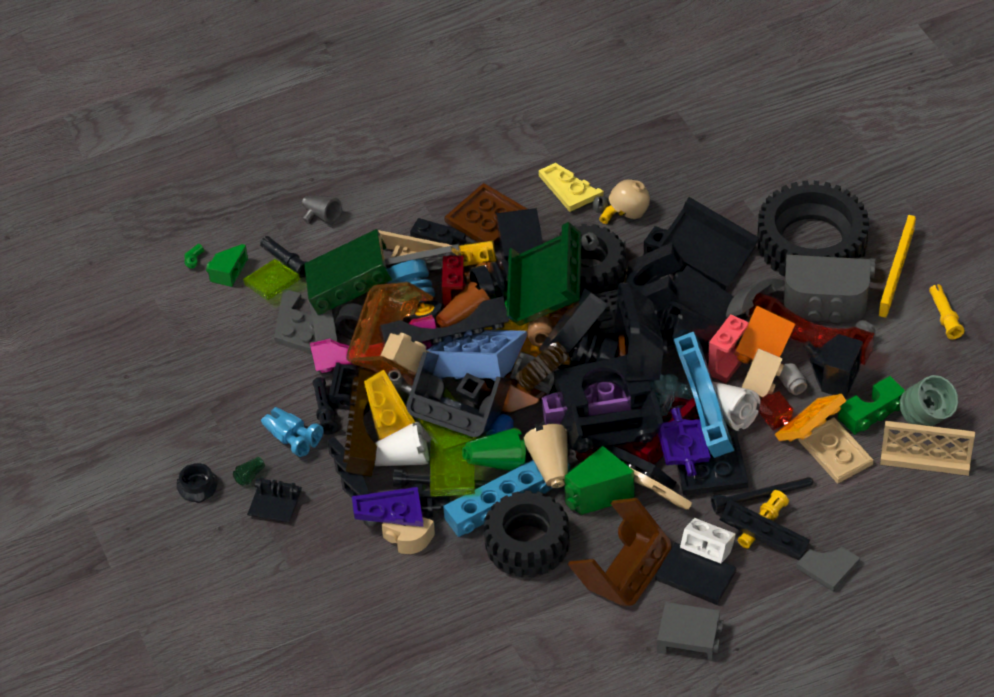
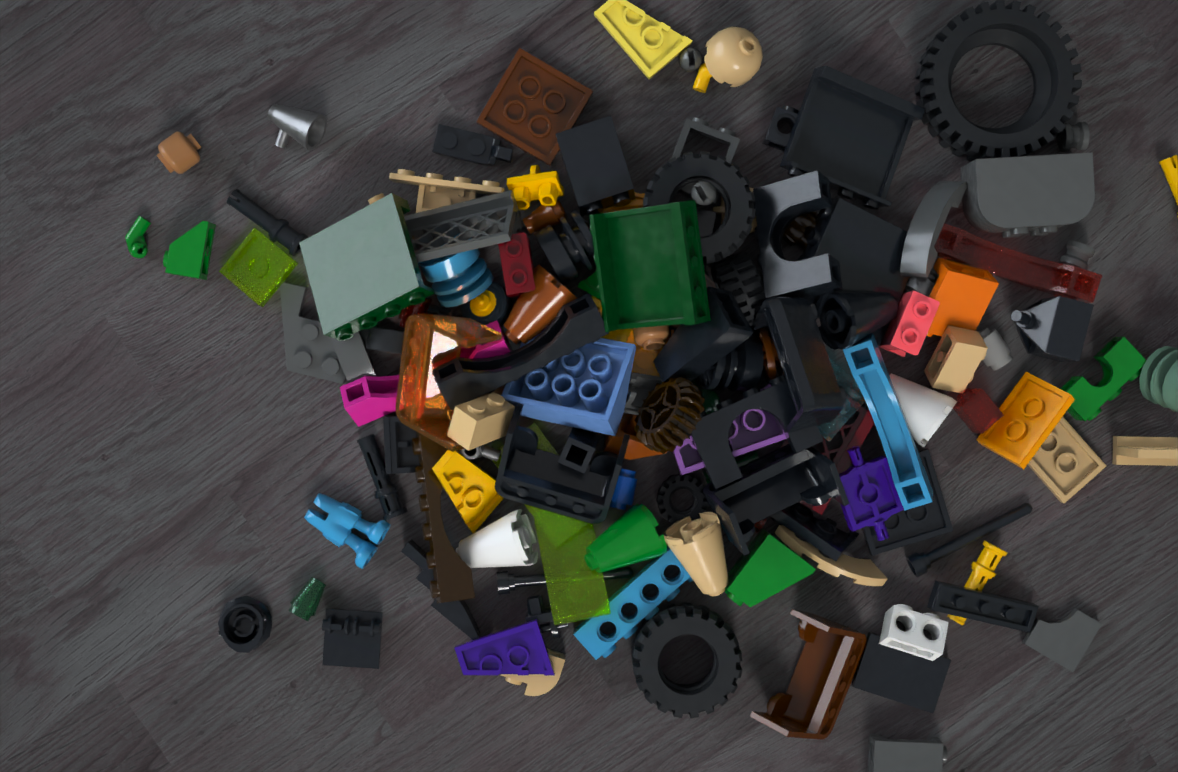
camera: 10 degrees left, 40 degrees up
yellow tile [879,215,916,318] -> none
none -> medium nougat head [157,131,202,174]

